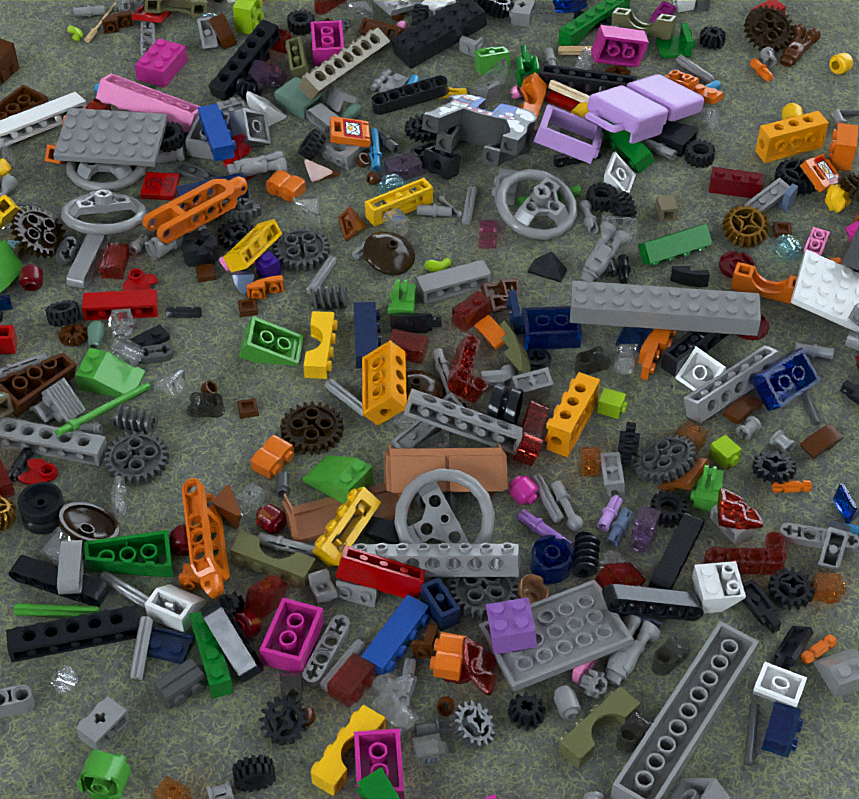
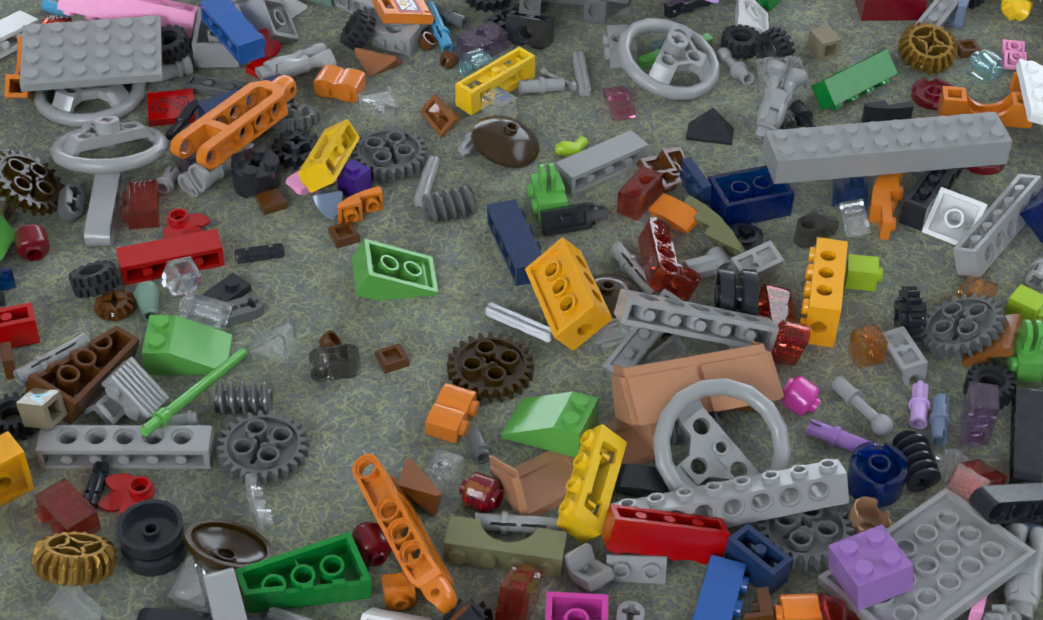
camera: 15 degrees left, 5 degrees down
yellow arch [304,311,338,379] -> none
clear red brick [387,329,428,364] -> none
light grey axle [531,474,564,524] -> none
reddish brown slope [722,394,763,424] -> none
none -> black piece [166,100,199,140]

